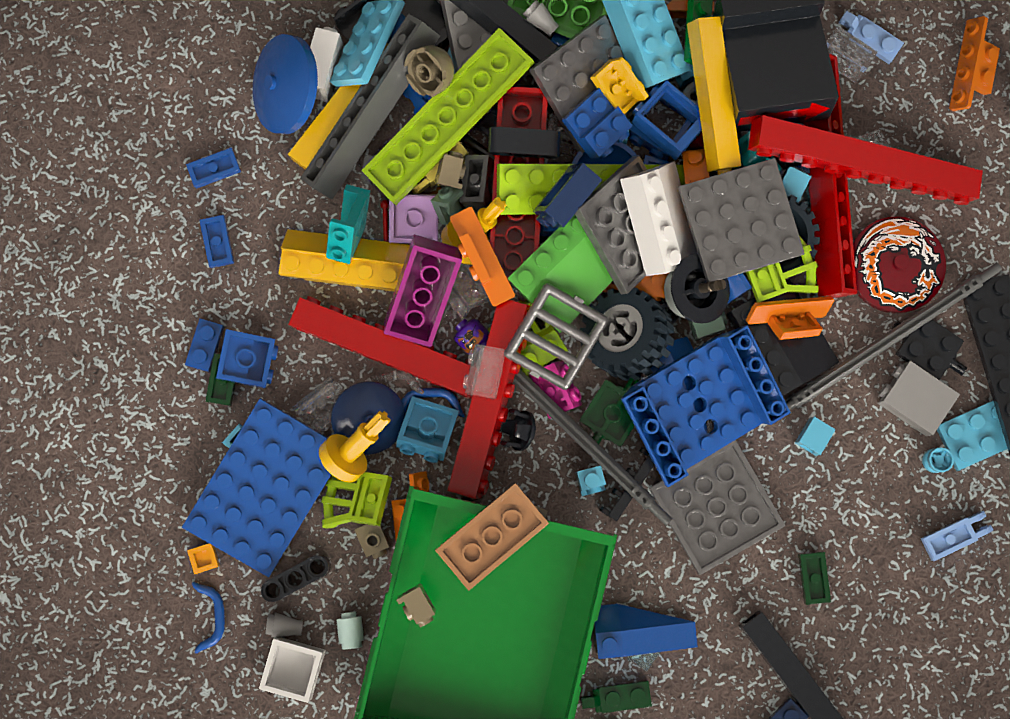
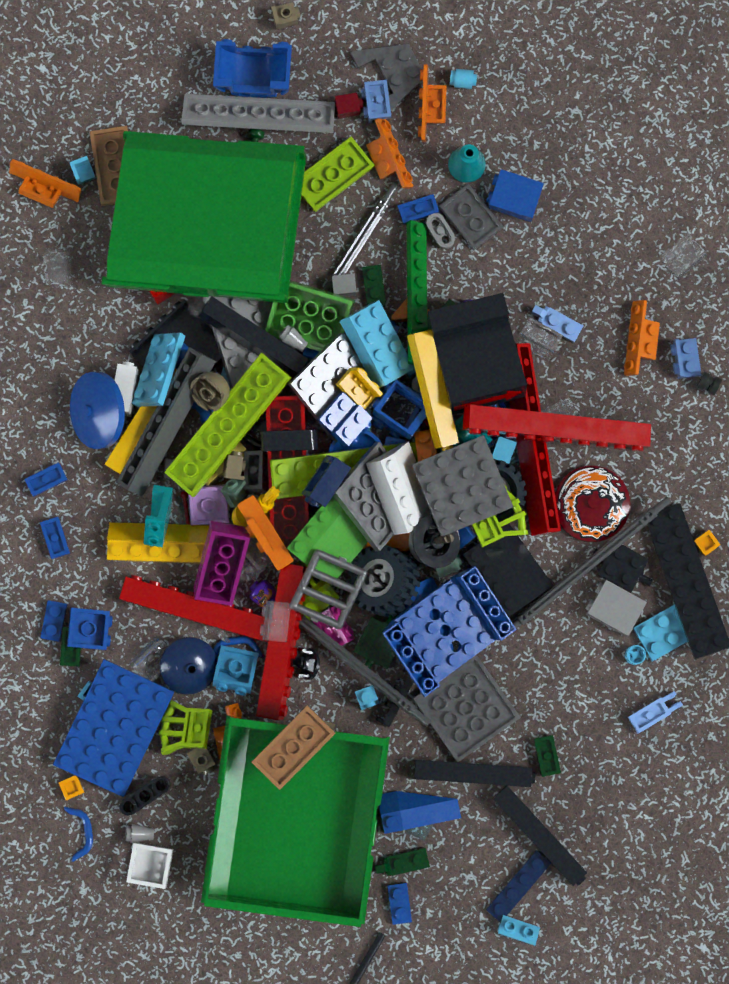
camera: 10 degrees left, 0 degrees up
yellow piece [319,411,391,483] -> none
light aqua brick [336,612,364,650] -> none
dark tan brick [397,583,436,627] -> none
orange bracket [746,296,834,340] -> none
medium azure panel [795,416,835,456] -> none
none -> black brick [414,759,535,787]

